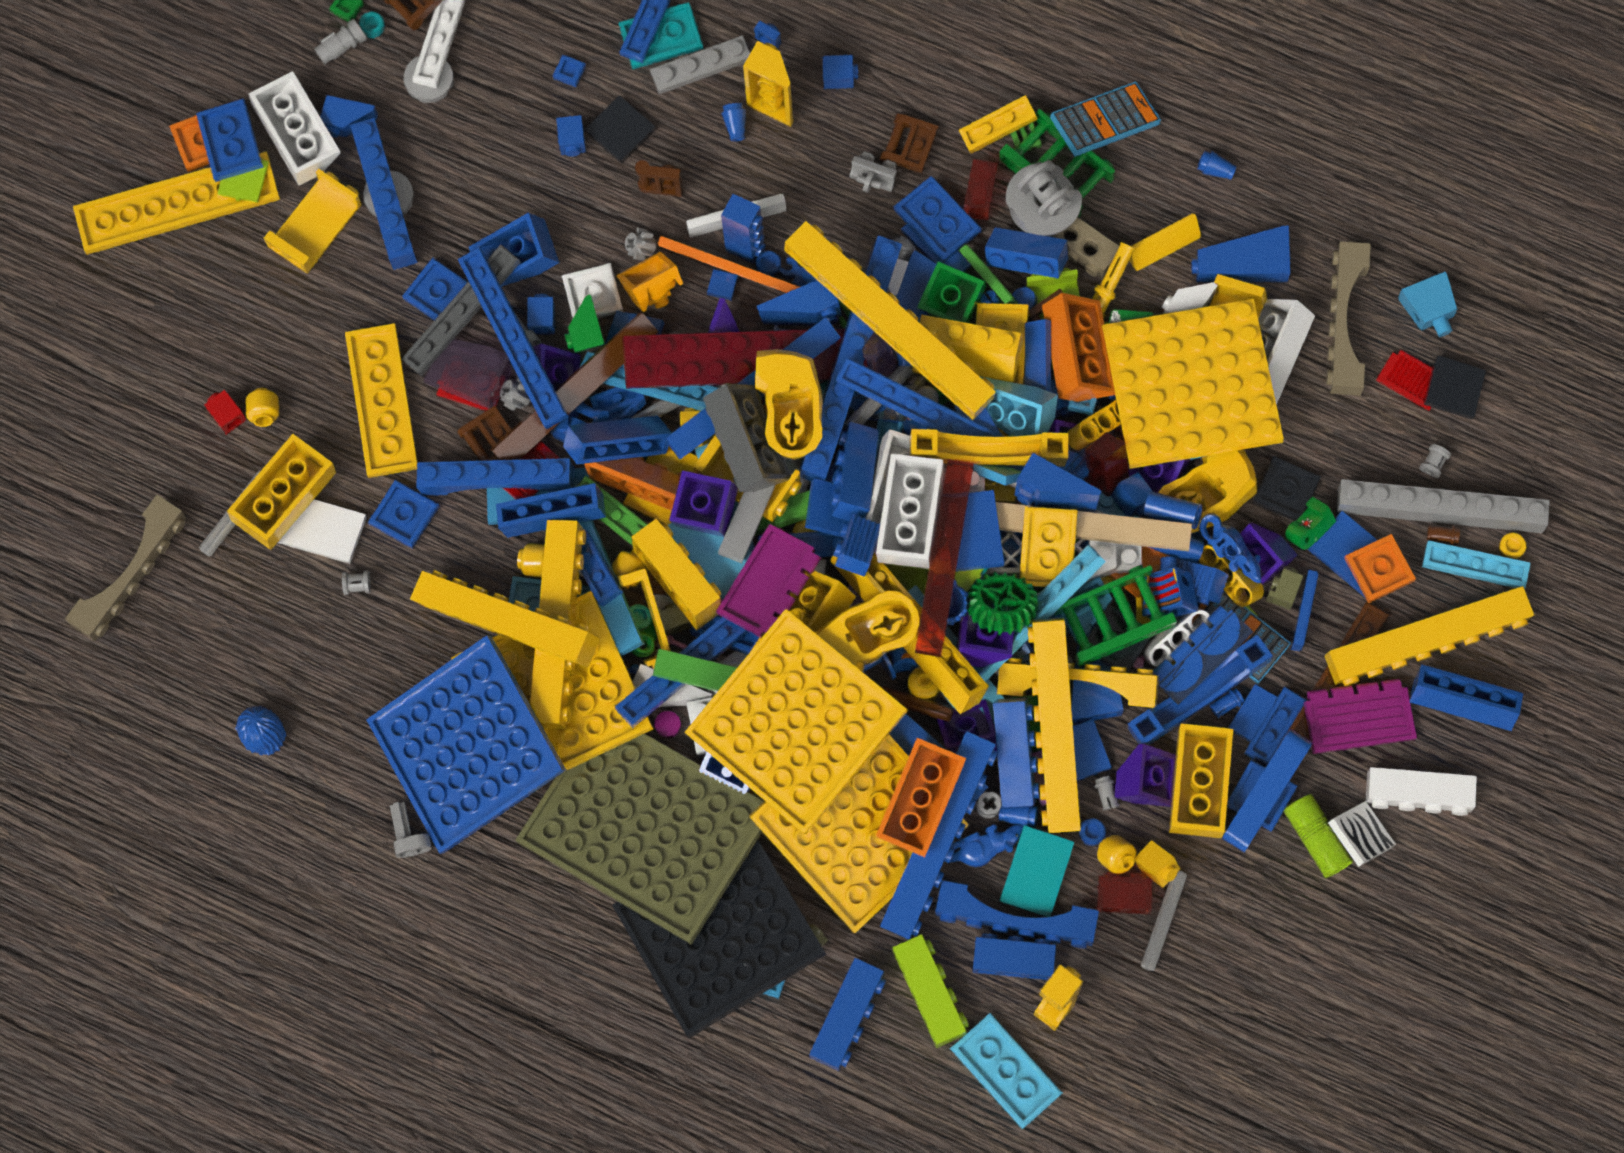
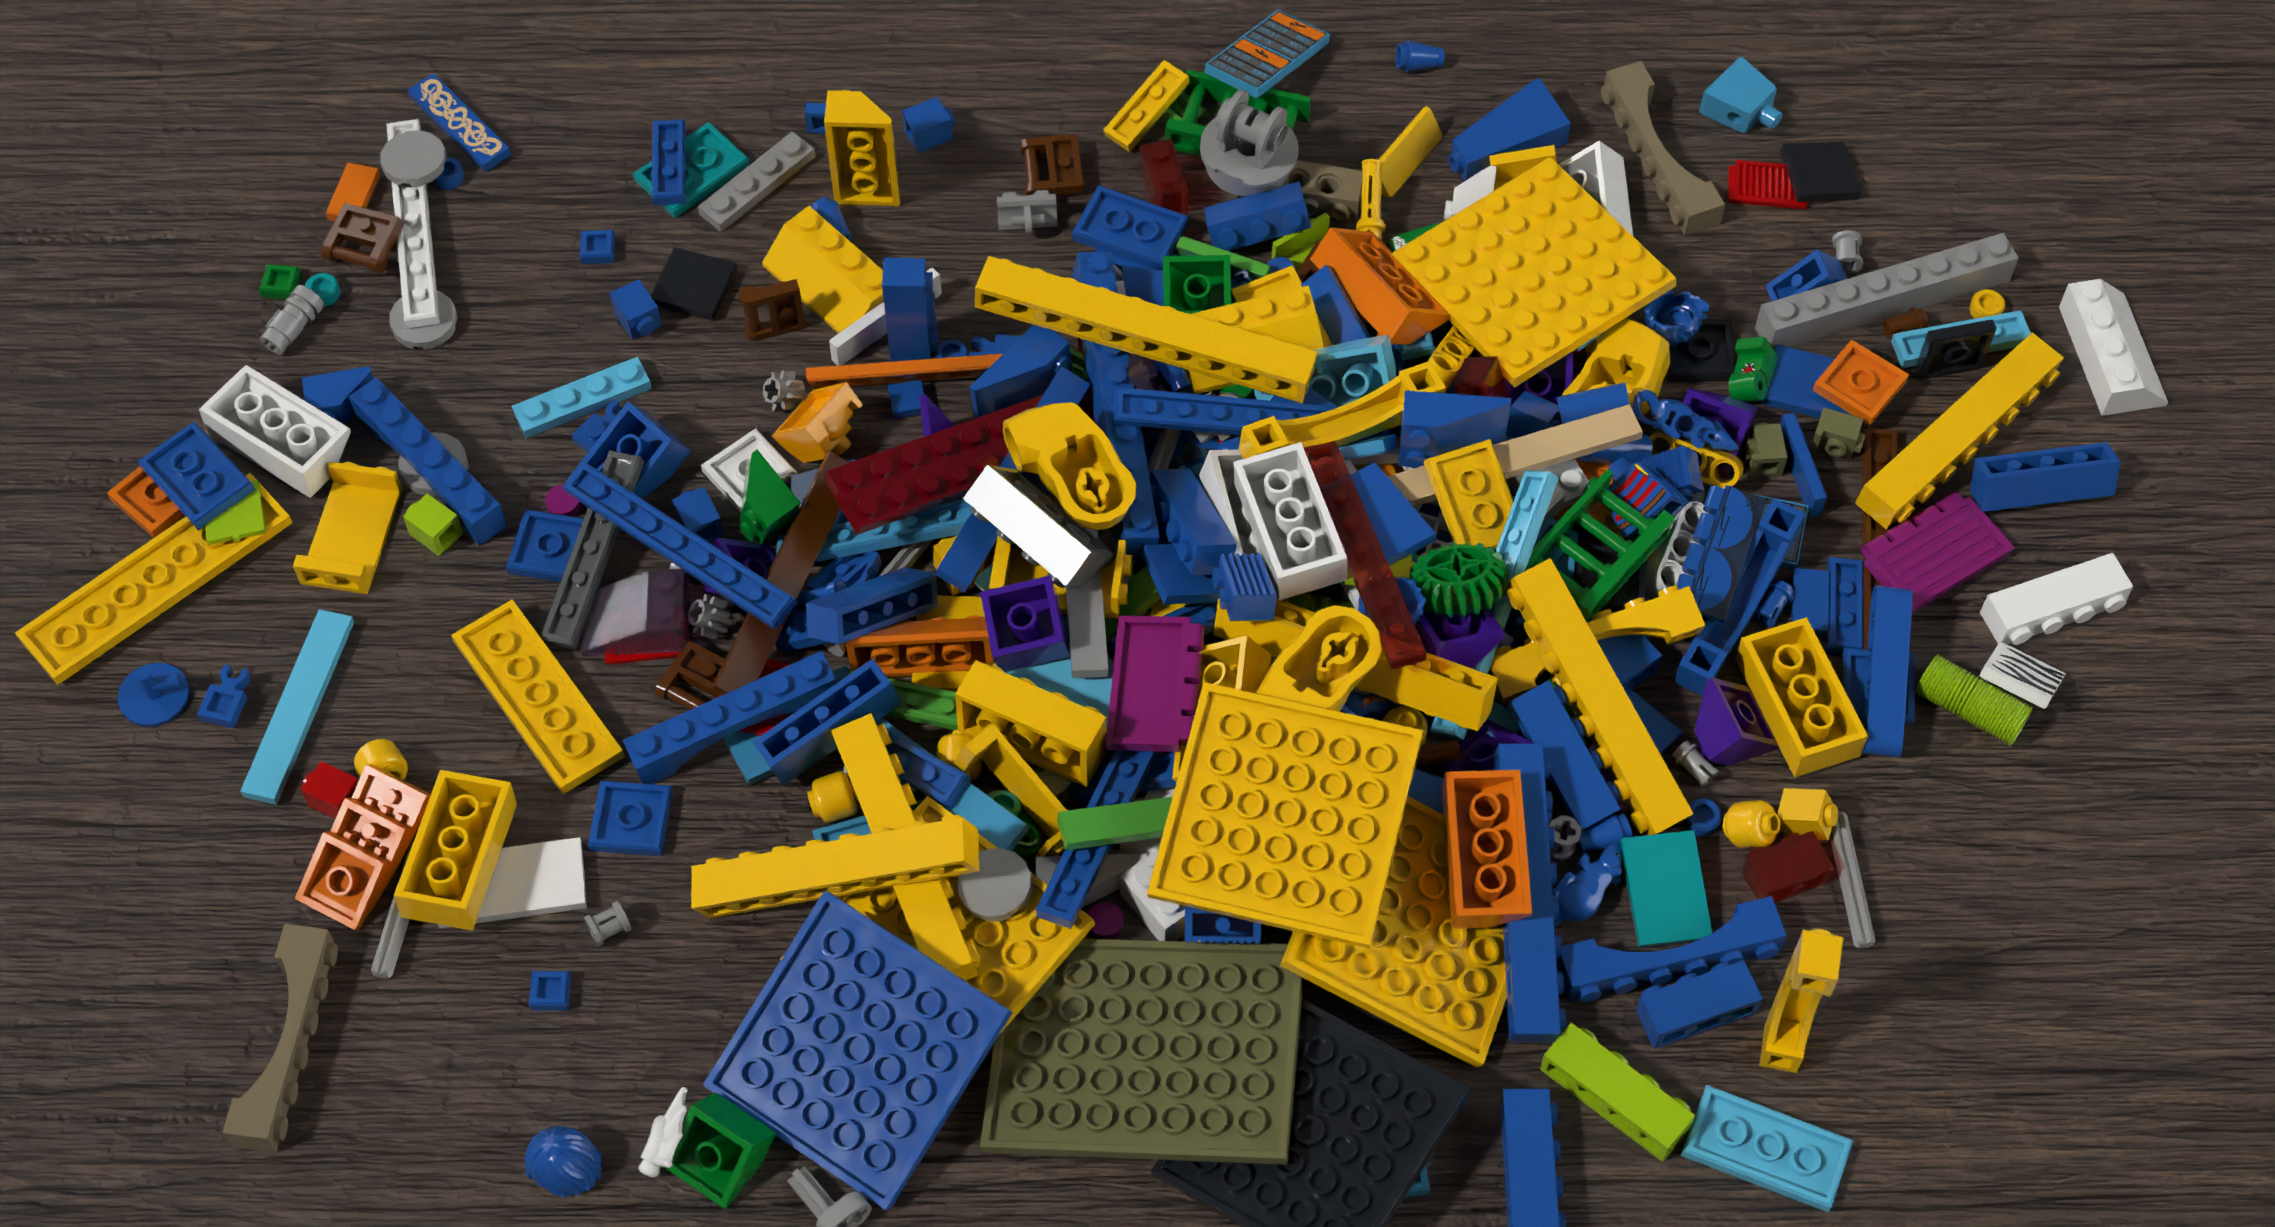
camera: 30 degrees left, 15 degrees down
none -> blue shield [117,663,190,727]
none -> blue plate [197,664,250,729]
none -> medium azure tile [240,609,355,805]
none -> orange slope [294,764,431,930]
none -> lime brick [403,493,463,556]
none -> medium azure plate [512,356,652,439]
none -> blue tile [529,971,571,1011]
none -> magenta tile [545,484,581,517]
none -> blue plate [572,400,620,452]
none -> white arm [639,1087,688,1178]
none -> green slope [664,1092,776,1209]
none -> yellow slope [762,206,884,334]
none -> light grey tile [958,848,1033,922]
none -> blue hair [1643,290,1709,346]
none -> blue slope [1765,249,1847,301]
none -> olive brick [1810,407,1866,459]
none -> black tile [1914,319,1997,379]
none -> white slope [2059,279,2168,416]

